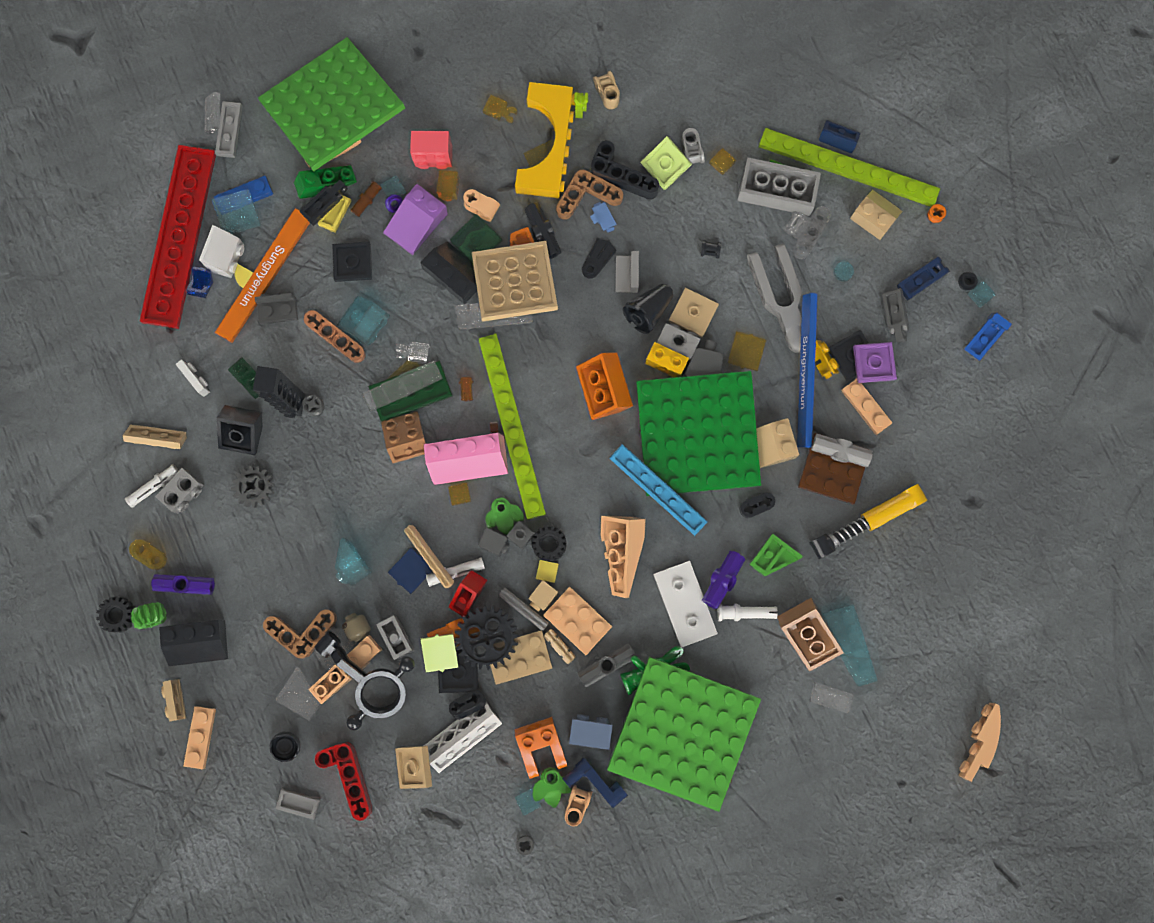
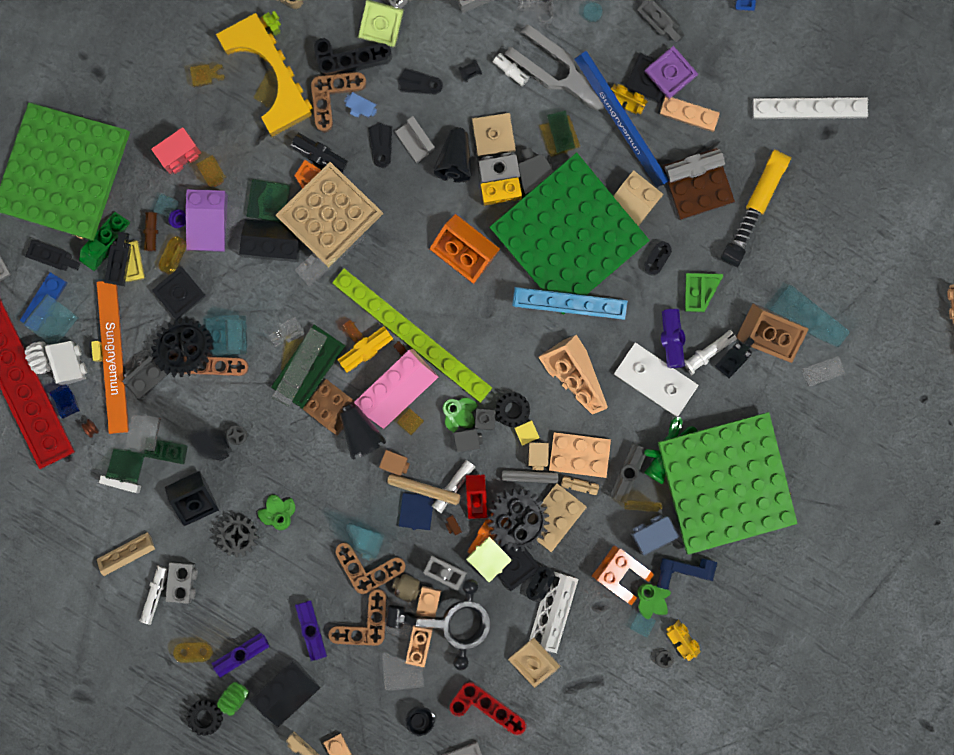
camera: 35 degrees left, 5 degrees up
light yellow tile [235,264,253,288] -> none
light nougat piece [463,189,500,222] -> none
light nougat piece [565,785,593,826] -> none
none -> black hinge [25,239,81,271]
none -> white gear [25,341,52,374]
none -> copper bush [81,419,99,438]
none -> light yellow tile [91,341,103,362]
none -> clear green piece [106,449,145,484]
none -> clear piece [125,414,161,452]
none -> black gear [151,318,214,378]
none -> clear yellow plate [159,236,187,274]
none -> bright green plate [258,494,295,530]
none -> dark purple piece [295,600,327,661]
none -> medium nougat beam [336,543,406,594]
none -> yellow piece [337,326,394,373]
none -> black cone [340,403,386,459]
none -> medium nougat brick [379,450,410,476]
none -> black piece [398,68,443,95]
none -> reddish brown plate [445,515,462,536]
none -> white pin [493,53,529,86]
none -> clear green slope [547,110,575,152]
none -> clear yellow piece [624,500,662,512]
none -> yellow hinge [666,620,701,661]
none -> black hinge [715,337,755,378]
none -> white plate [753,98,868,119]

